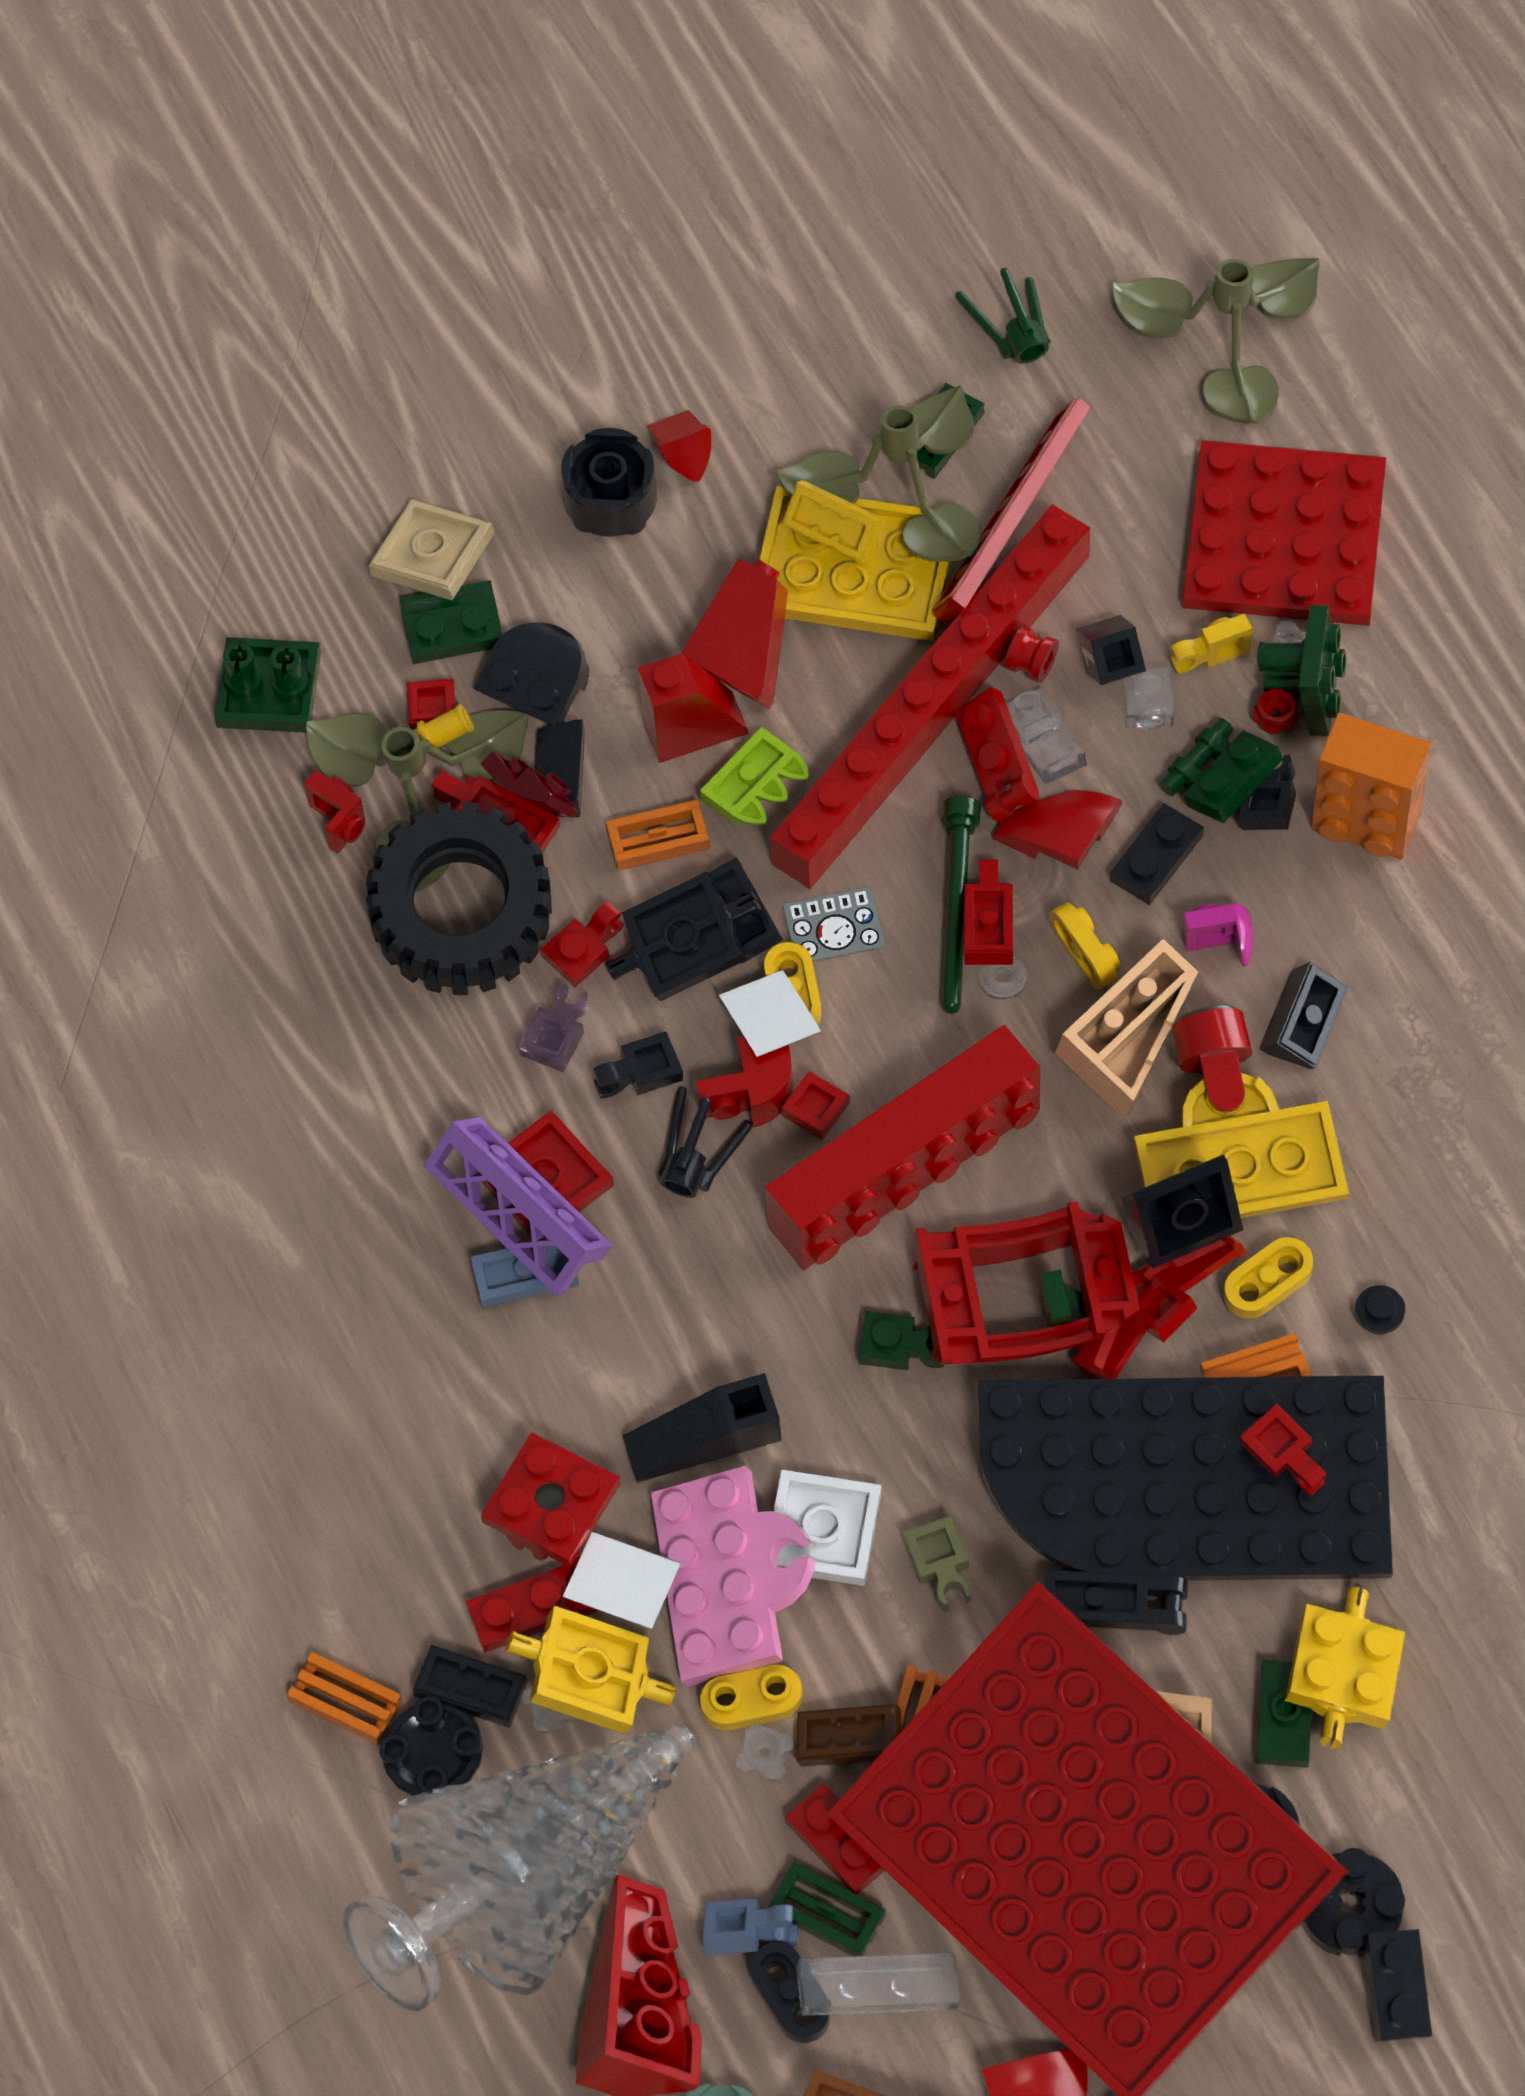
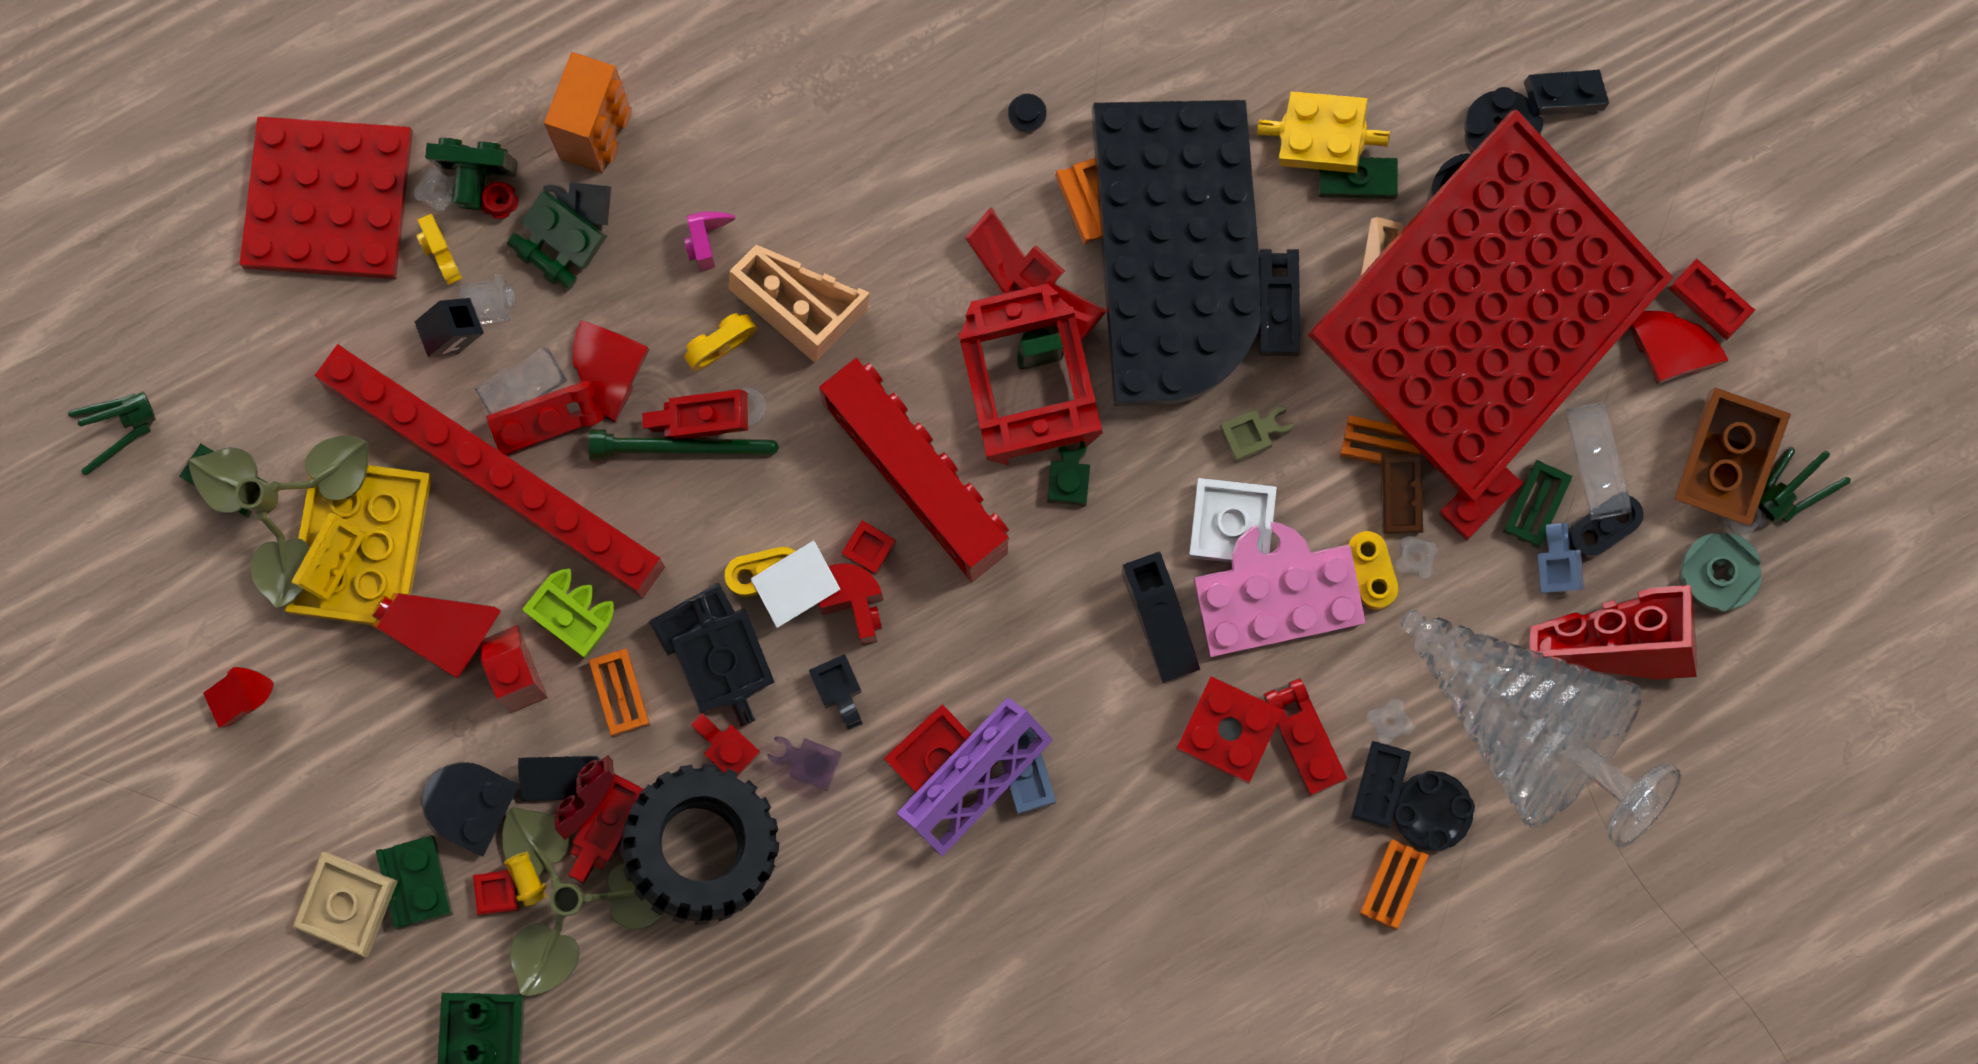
camera: 95 degrees left, 15 degrees up
red bracket [304,770,366,854] -> none
yellow plate [505,1606,676,1734] -> none
black brick [561,428,657,537] -> none
white sticker [563,1532,681,1629] -> none
black plant [658,1087,753,1198] -> none
sticker [782,886,886,961] -> none
tile [932,398,1091,624] -> none
red wheel [1004,625,1059,683] -> none
black plate [1110,803,1204,905] -> none
olive plant [1112,258,1320,424] -> none
black slope [1121,1154,1244,1268] -> none
yellow plate [1133,1005,1349,1219] -> none
yellow plate [1224,1237,1313,1319] -> none
red plate [1239,1404,1327,1497] -> none
black slope [1260,962,1348,1069] -> none

